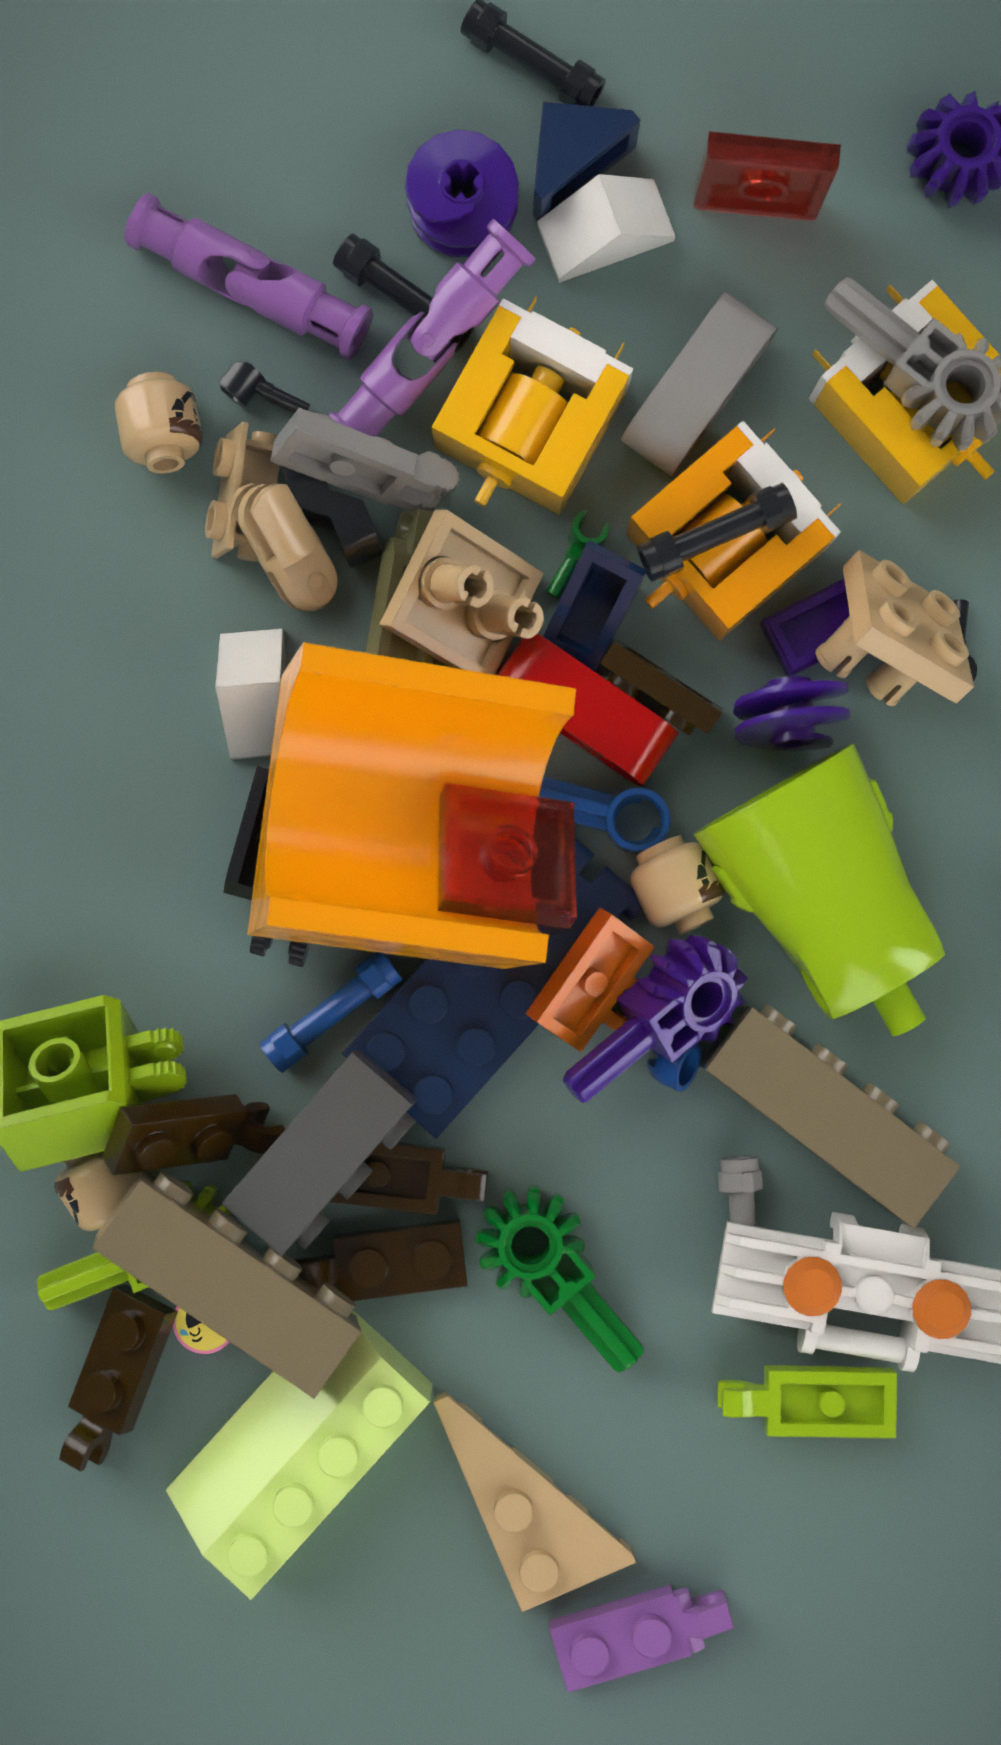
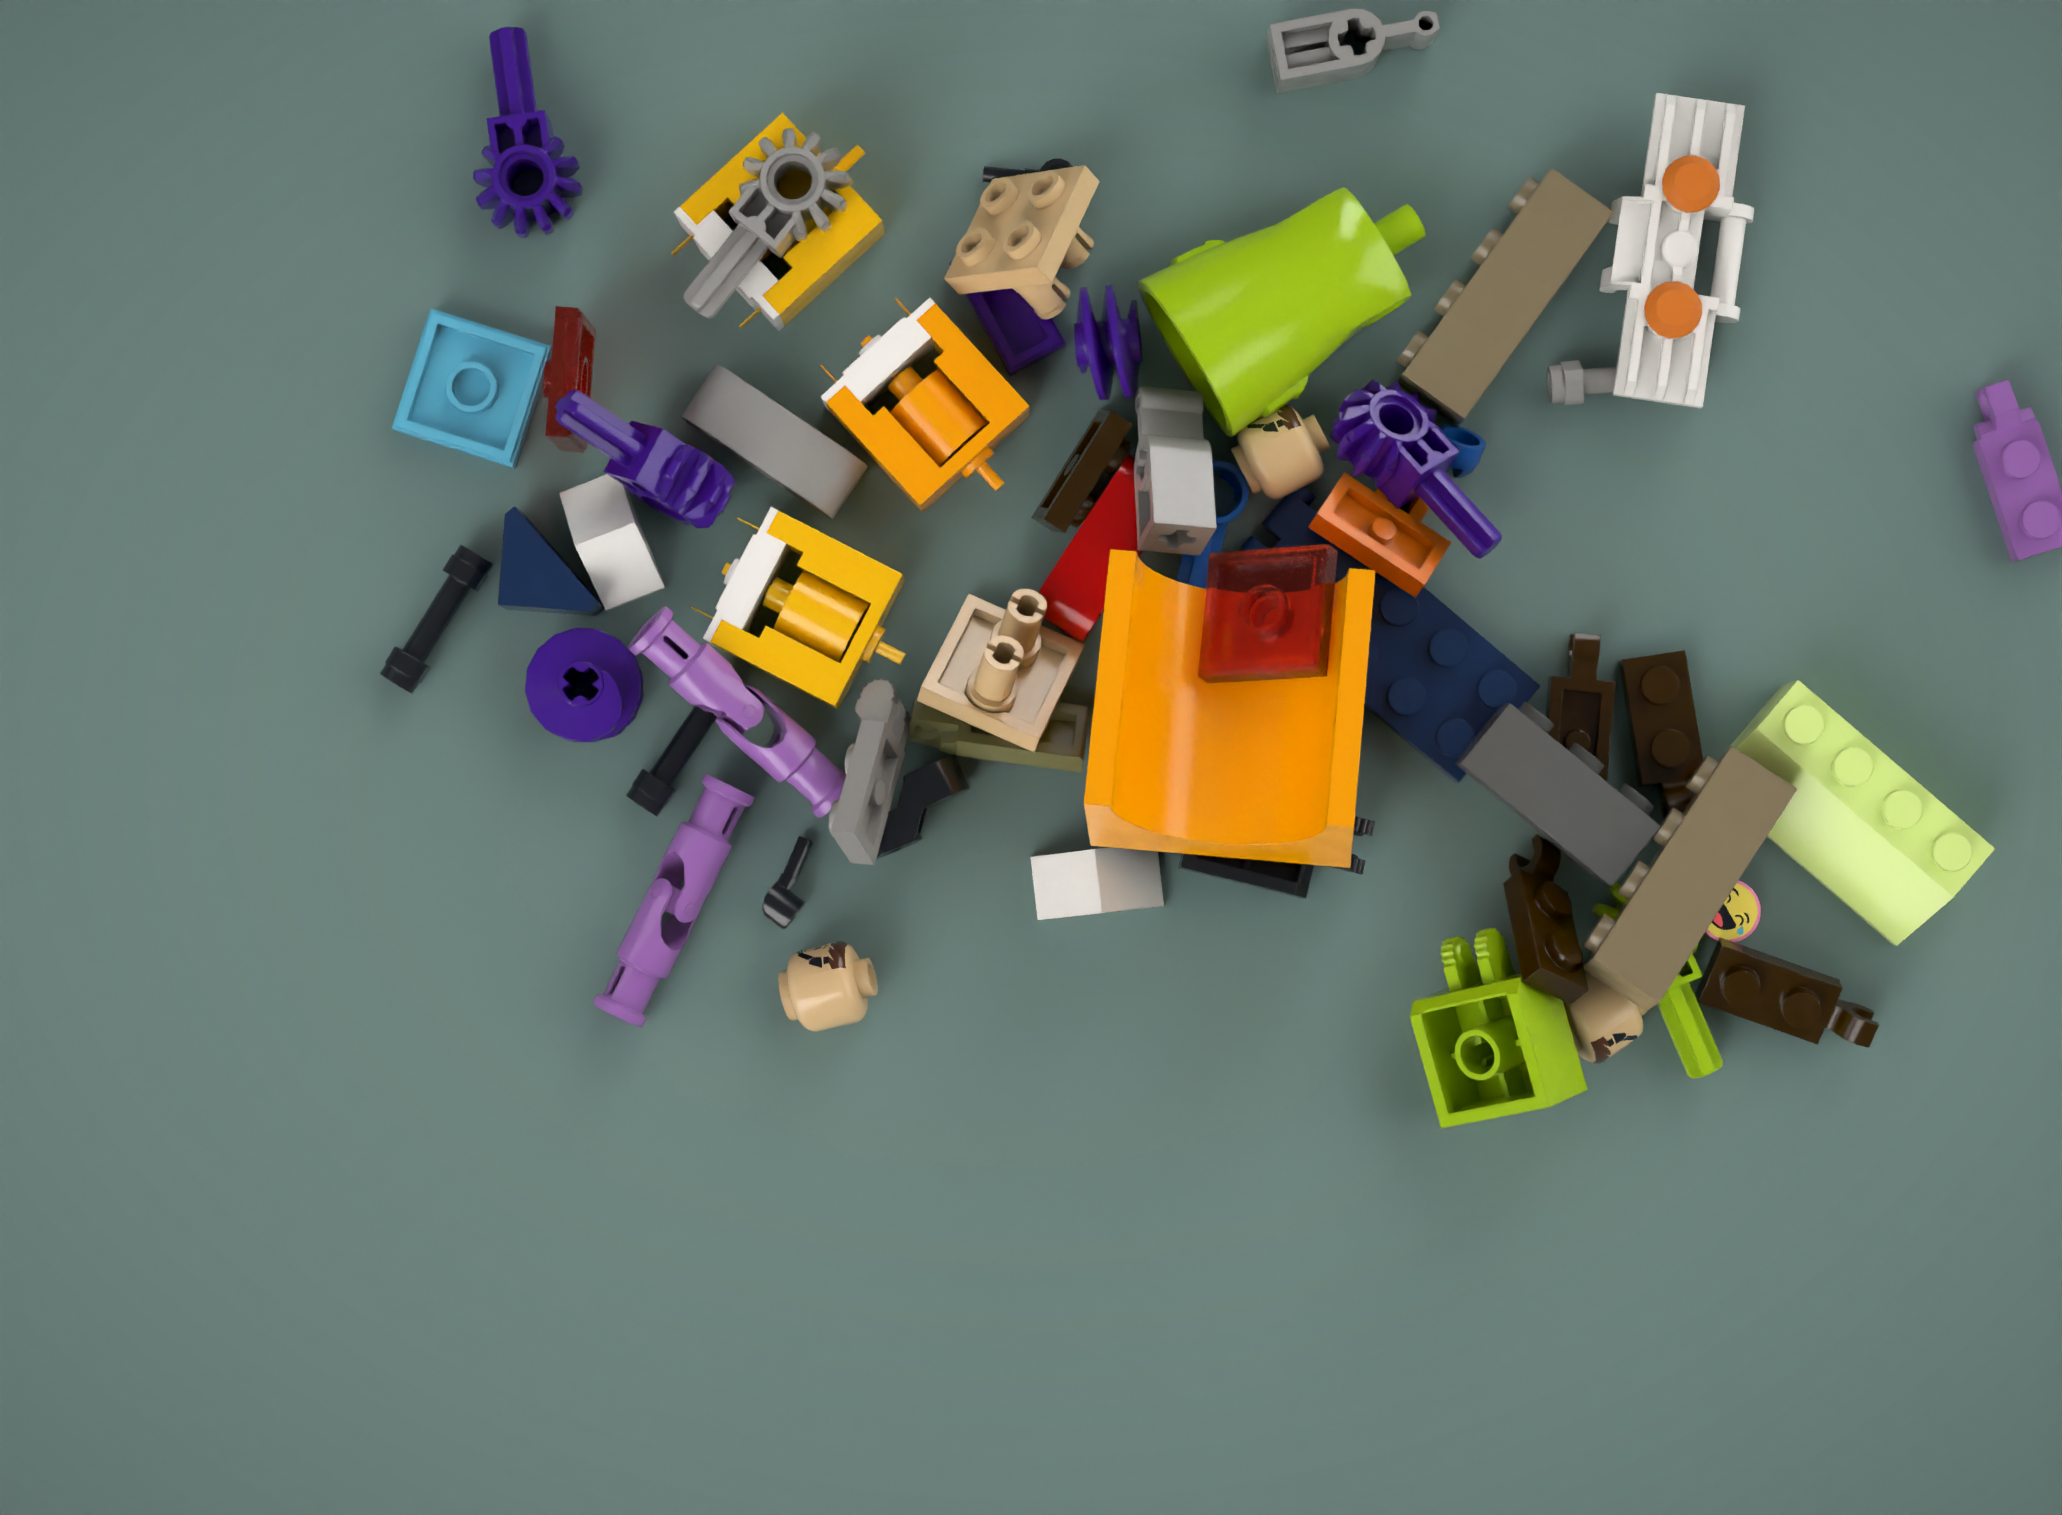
camera: 90 degrees left, 0 degrees up
tan hinge [205,421,279,562] -> none
tan arm [231,483,339,612] -> none
blue bar [259,952,403,1073] -> none
tan wing [433,1391,636,1612] -> none
green gear [475,1185,644,1373] -> none
dark blue slope [543,540,647,671] -> none
green hand [545,510,610,599] -> none
black bar [637,483,797,582] -> none
lime plate [717,1365,897,1438] -> none
none -> medium azure tile [392,308,554,469]
none -> dark purple gear [555,390,735,529]
none -> light grey piece [1134,386,1217,556]

